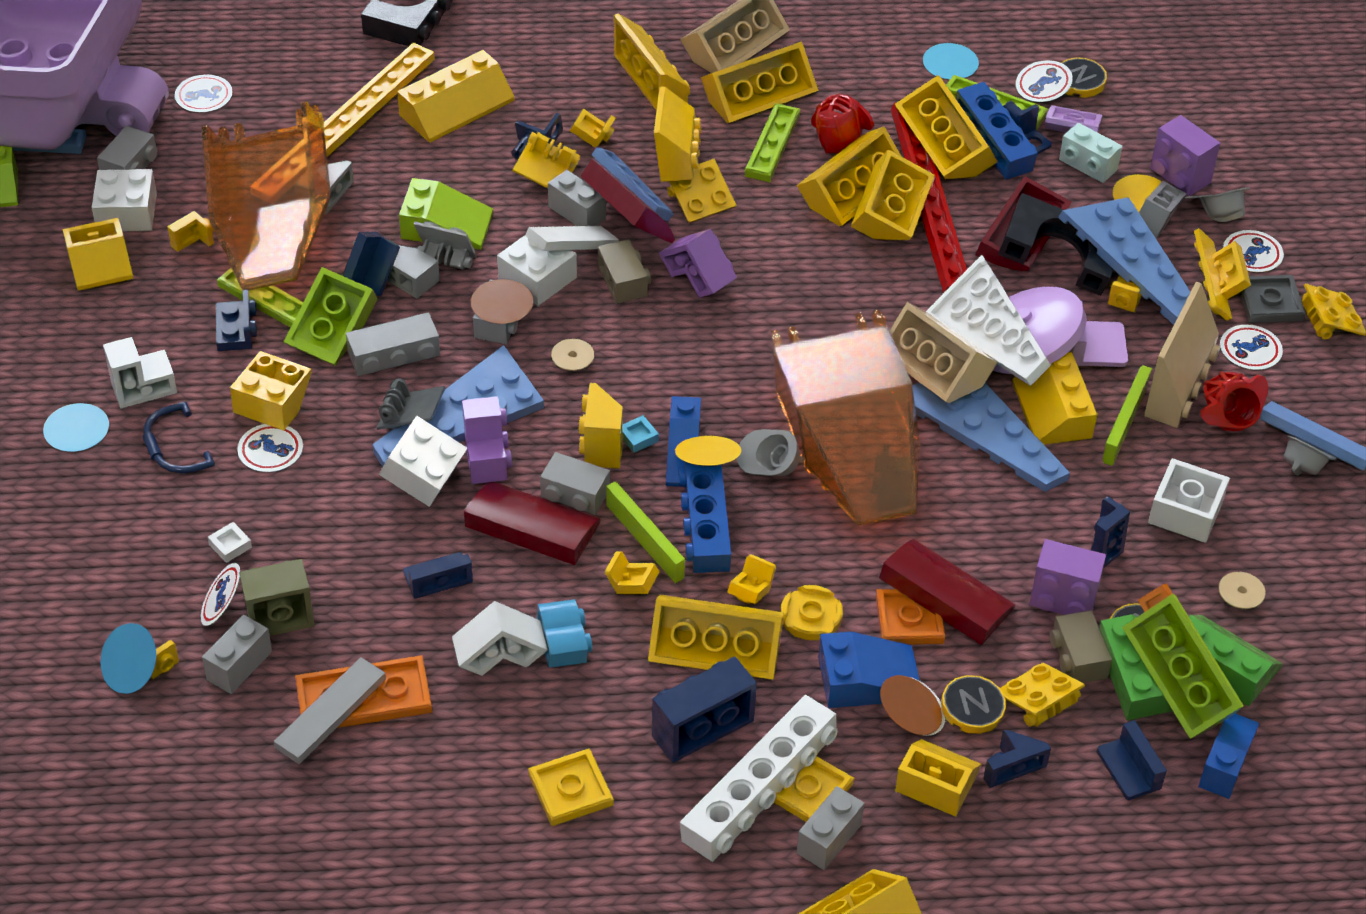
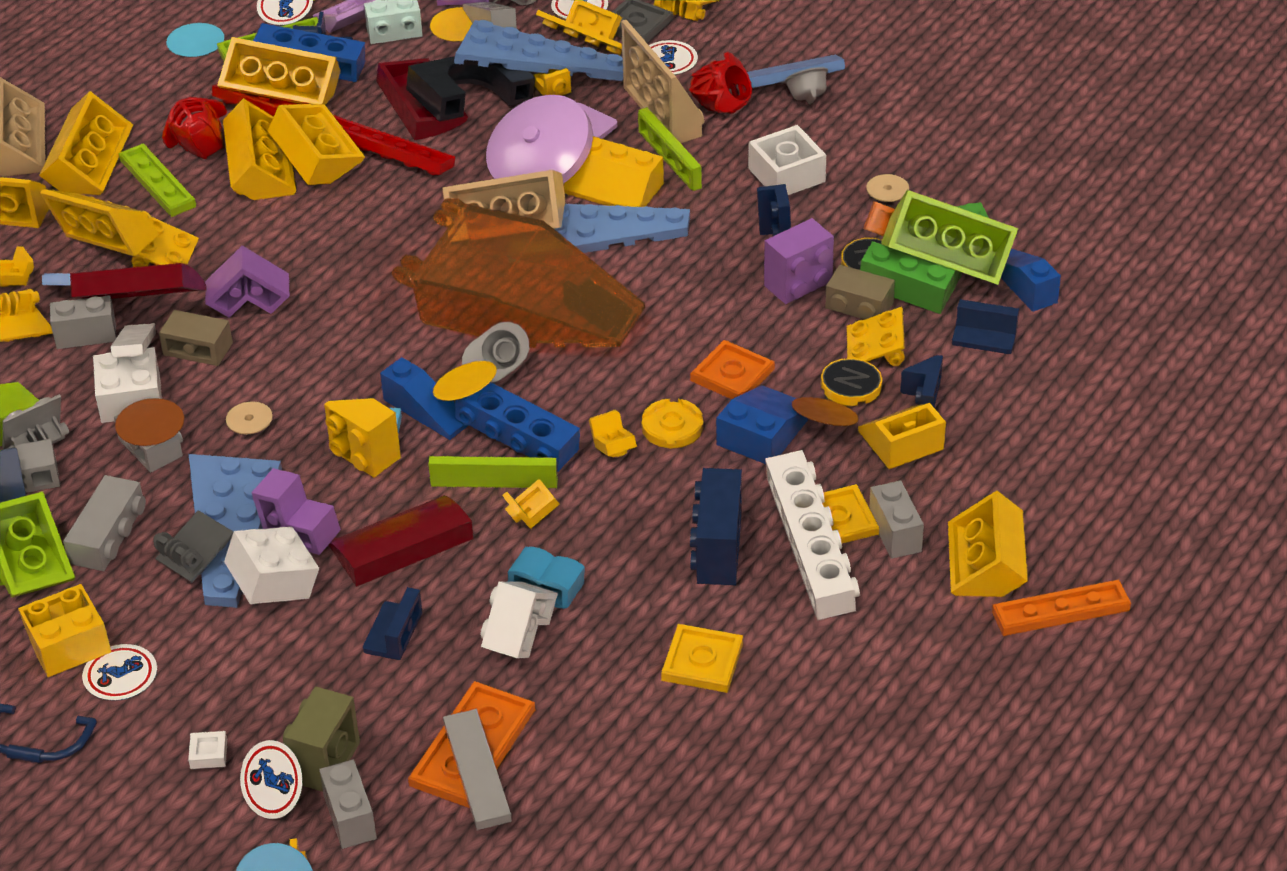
camera: 50 degrees left, 5 degrees down
light grey brick [540,452,610,515] -> none
yellow slope [648,595,784,680] -> none
dark red slope [879,539,1015,645] -> none
white wing [926,255,1051,386] -> none

